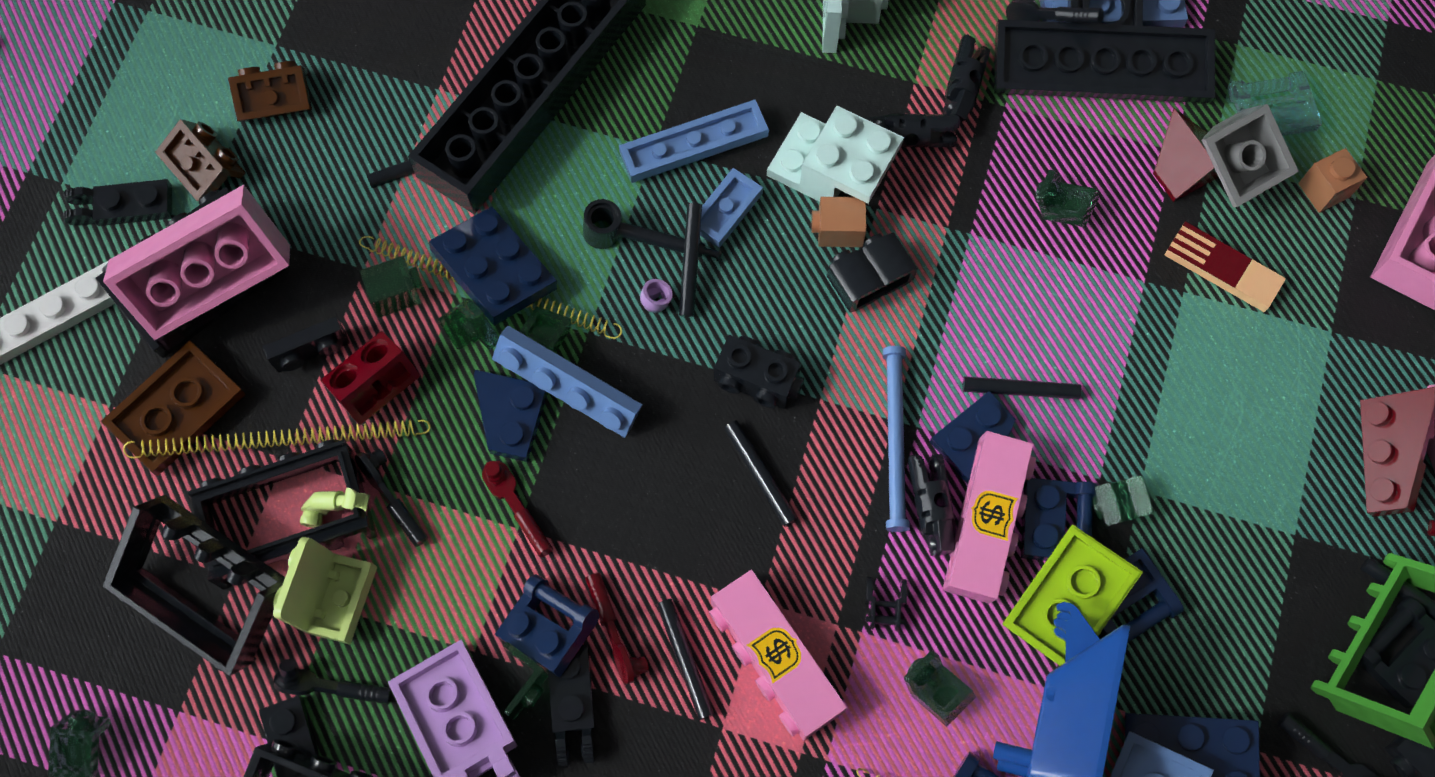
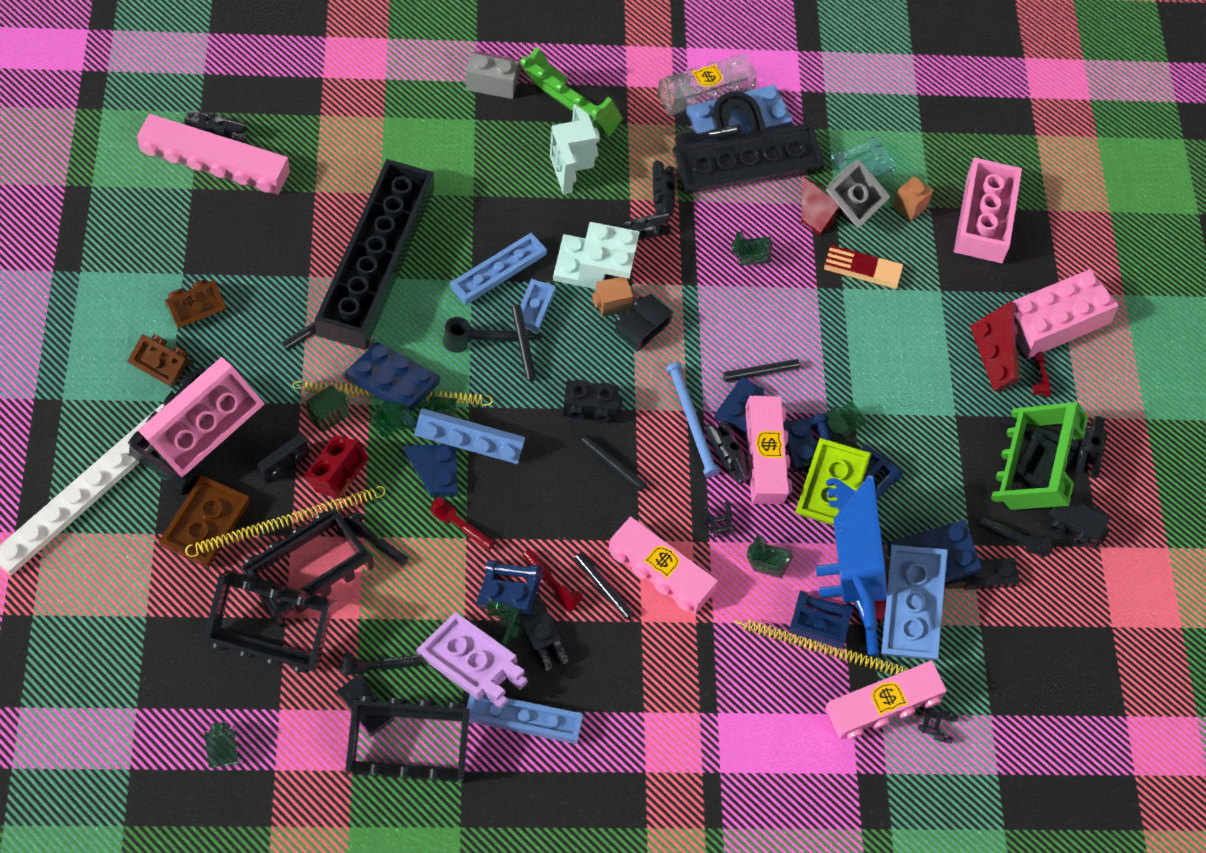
camera: 25 degrees left, 10 degrees down
black hinge [63,179,172,226] -> none
yellowish green bracket [273,537,377,644] -> none
yellowish green arm [300,488,370,528] -> none
lavender hinge [640,279,672,313] -> none

